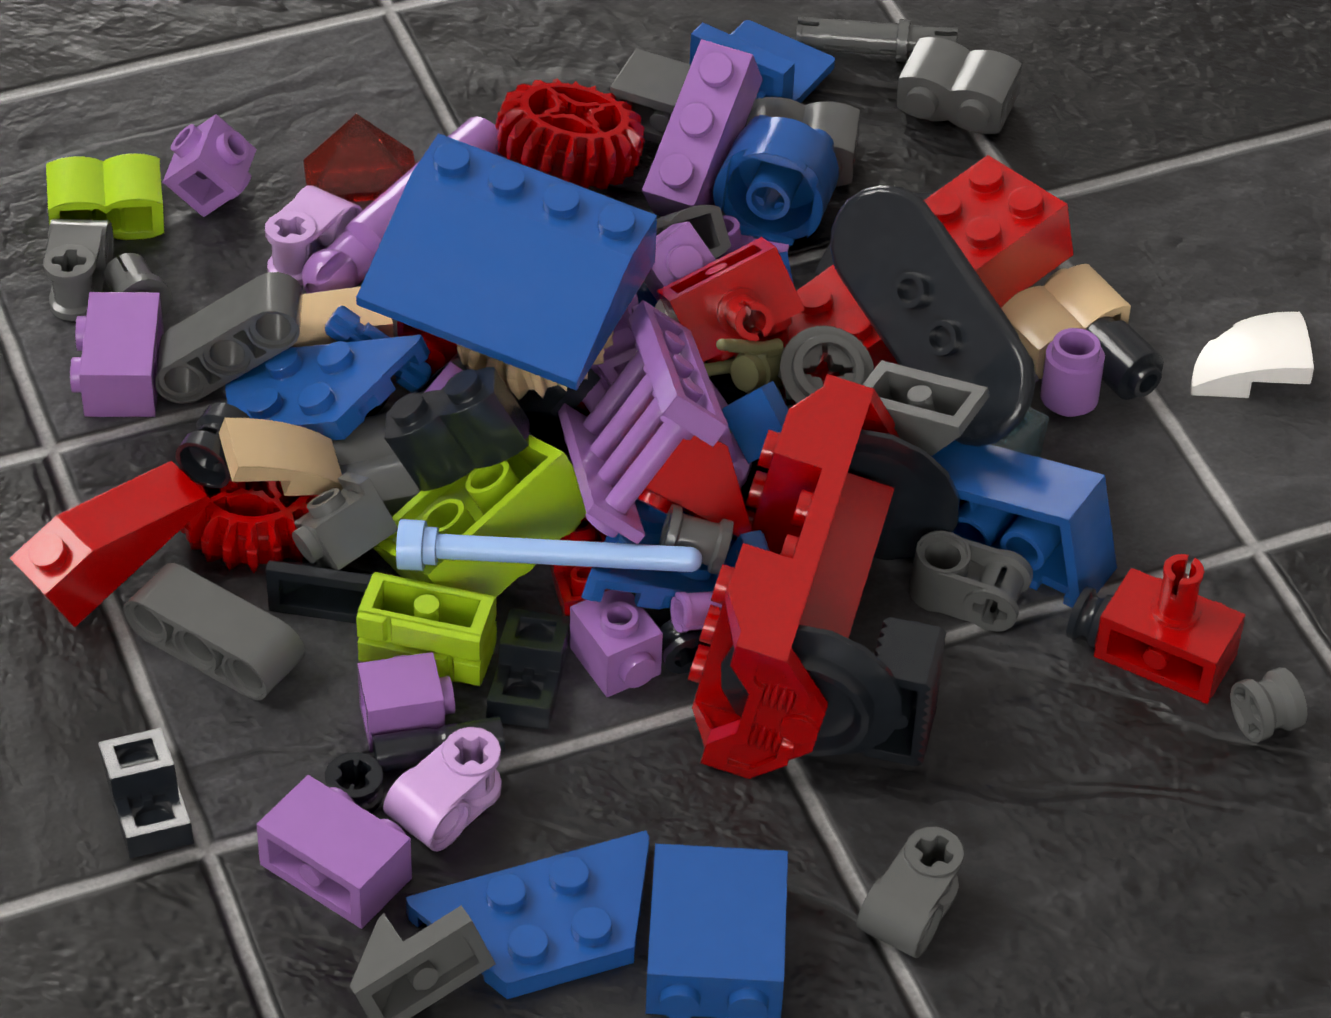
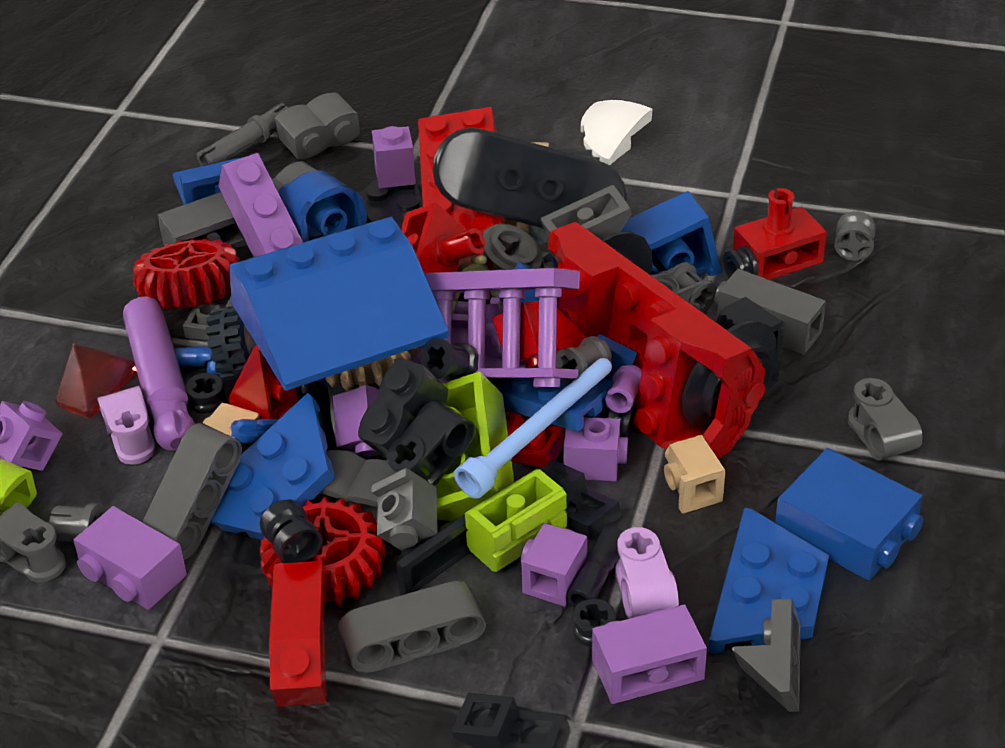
camera: 50 degrees left, 5 degrees down
tan slope [219,418,343,496] -> none
none -> medium lavender brick [372,126,416,188]
none -> black piece [387,400,475,486]
none -> black bush [420,338,479,380]
none -> tan brick [664,435,725,514]
none -> dark grey brick [714,269,826,355]

